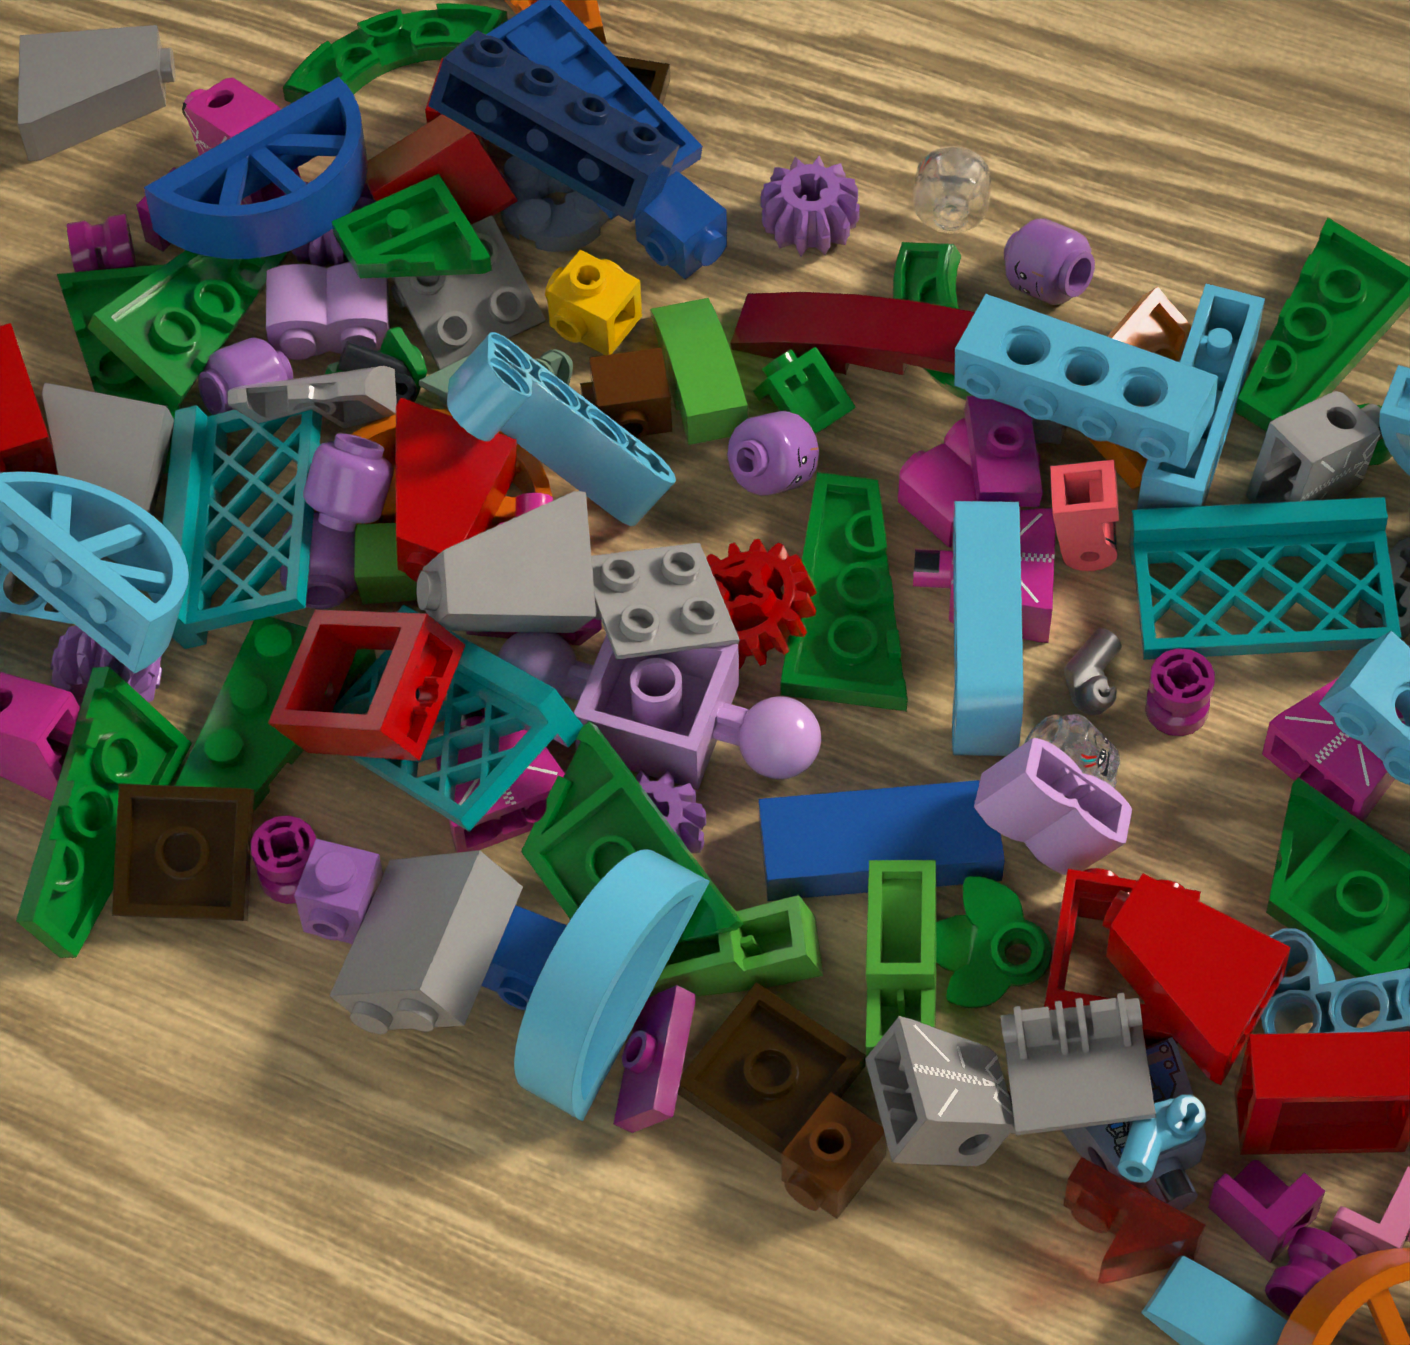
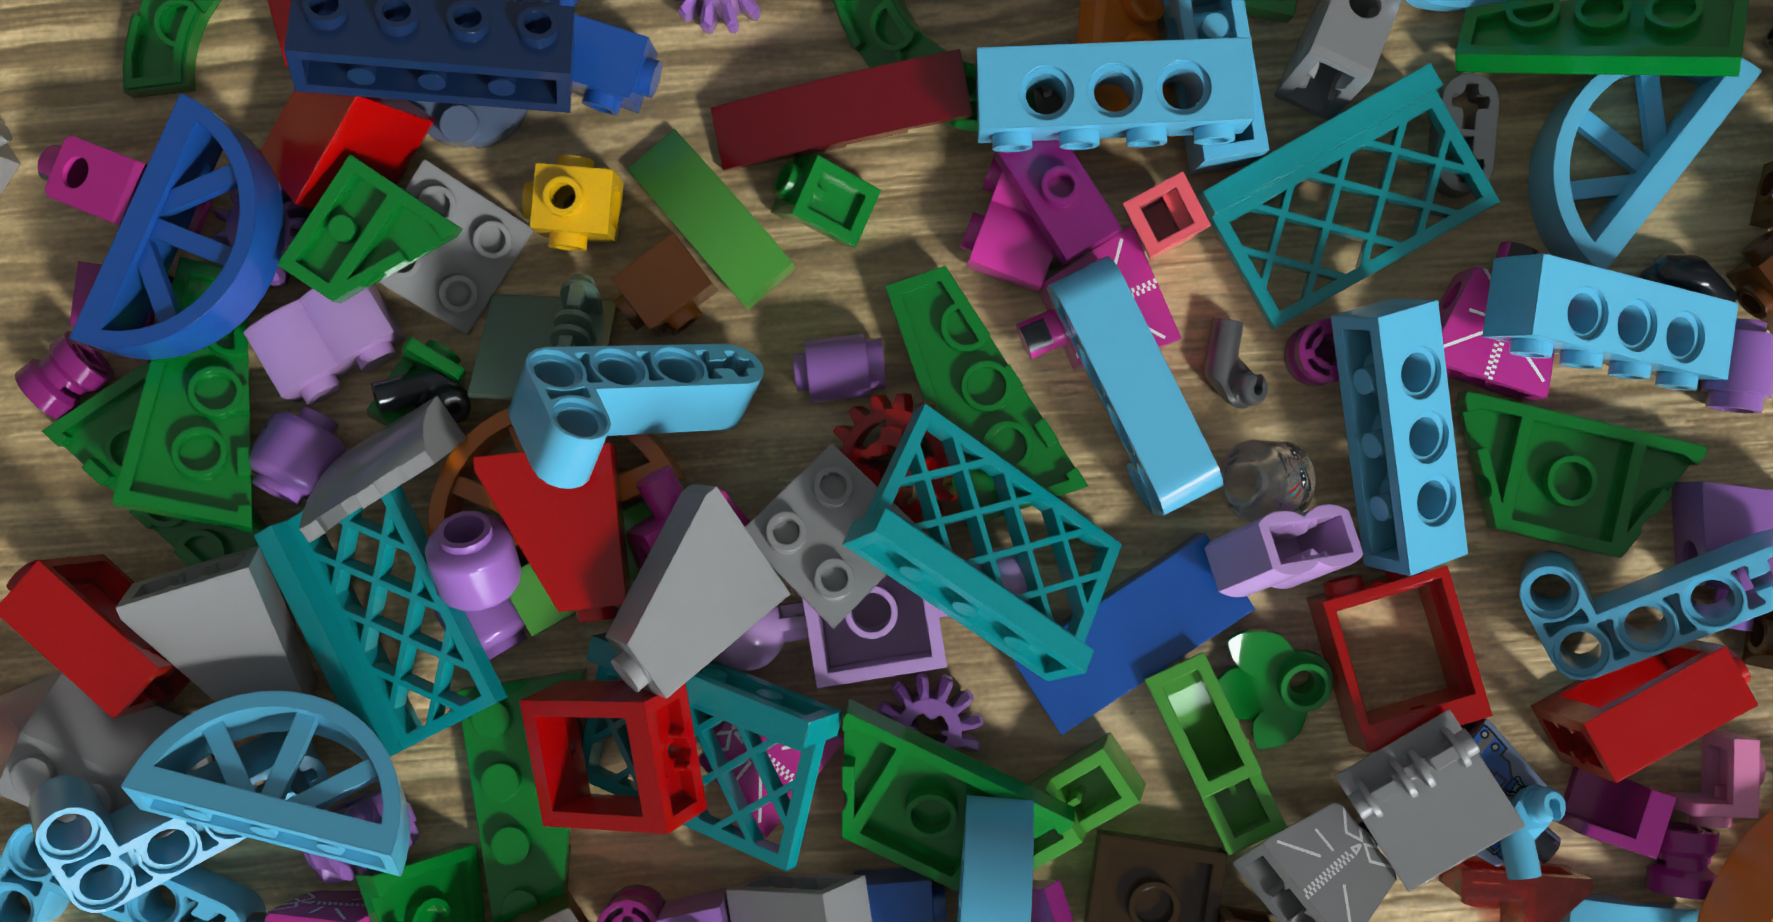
camera: 25 degrees left, 30 degrees up
medium lavender head [727,411,819,496] -> none
red slope [1102,873,1291,1085] -> none
none -> medium lavender brick [793,333,886,403]
none -> teal fence [842,404,1122,681]
none -> medium azure brick [1331,299,1468,576]

